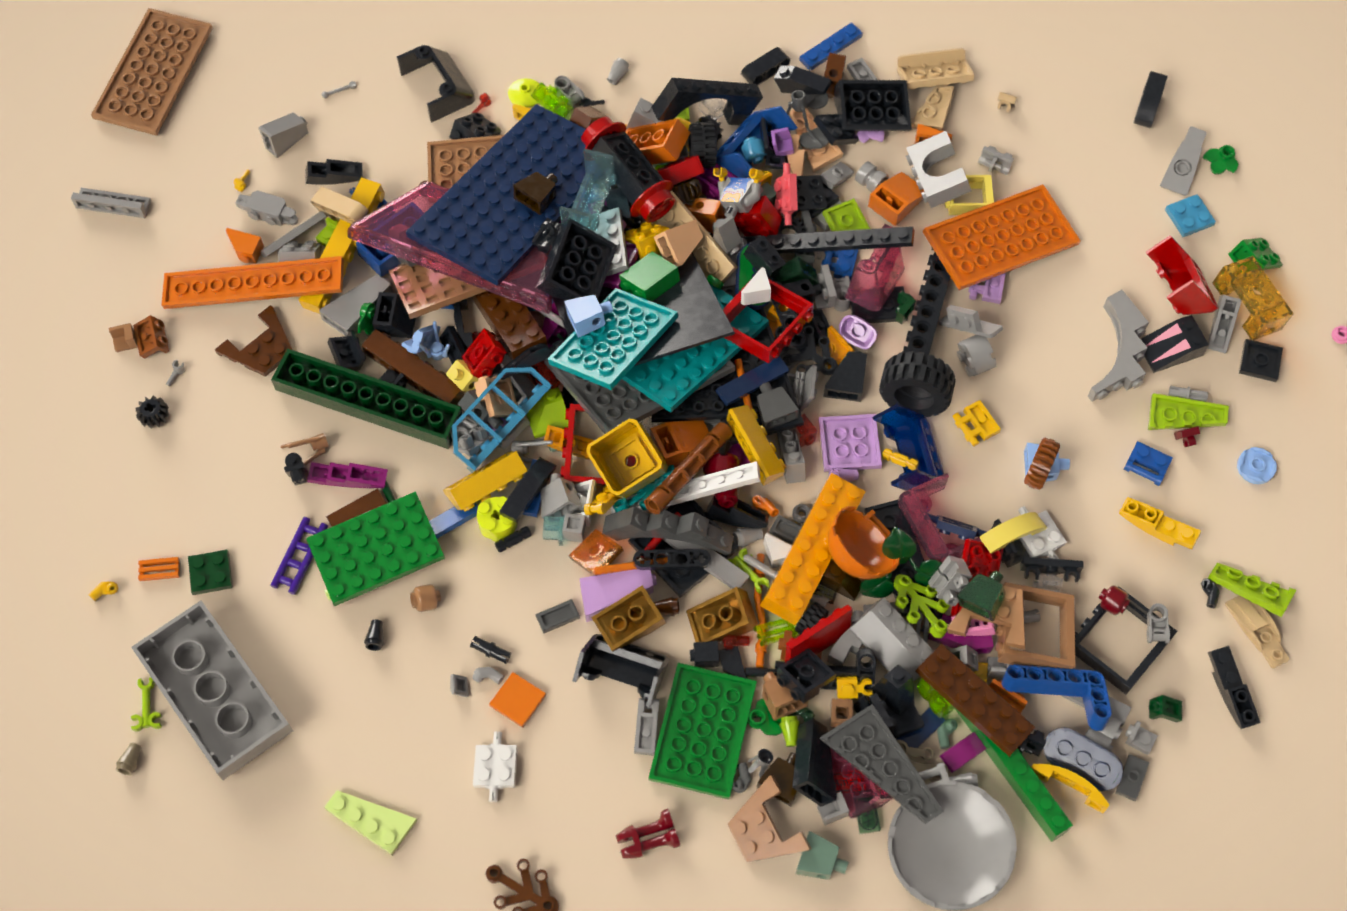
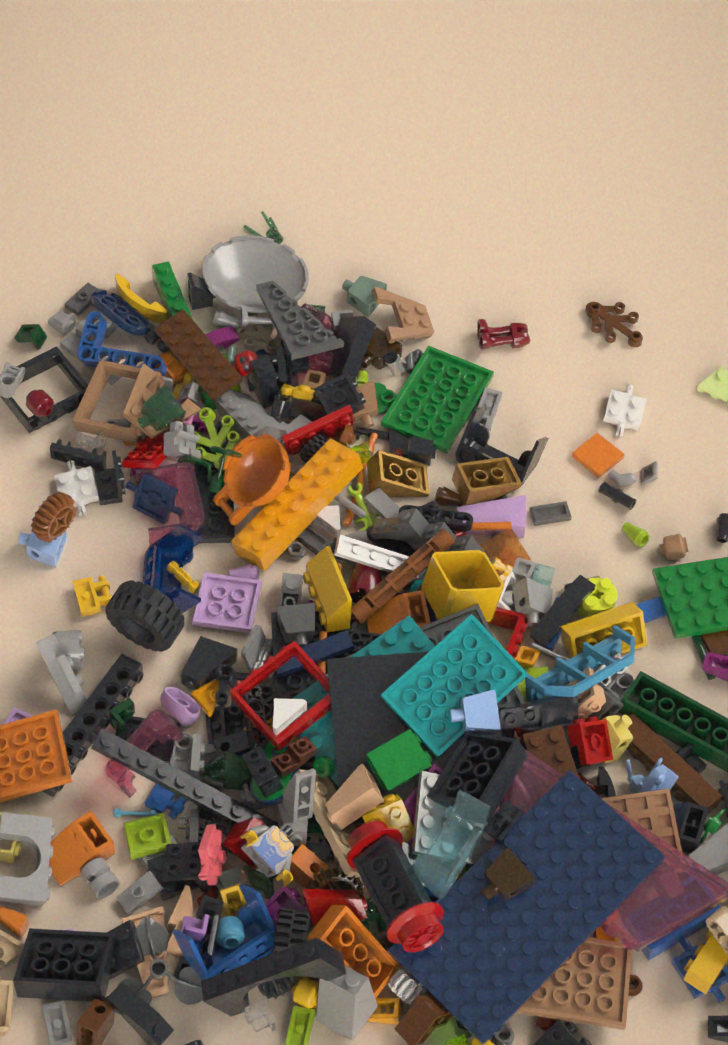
camera: 170 degrees left, 10 degrees down
black plate [439,326,466,365] -> none
clear red bracket [797,413,817,447] -> none
light yellow slope [980,512,1047,553] -> none
none -> black slope [187,273,216,310]
none -> red head [232,350,258,377]
none -> copper slope [270,736,317,778]
none -> lime cone [621,522,650,547]

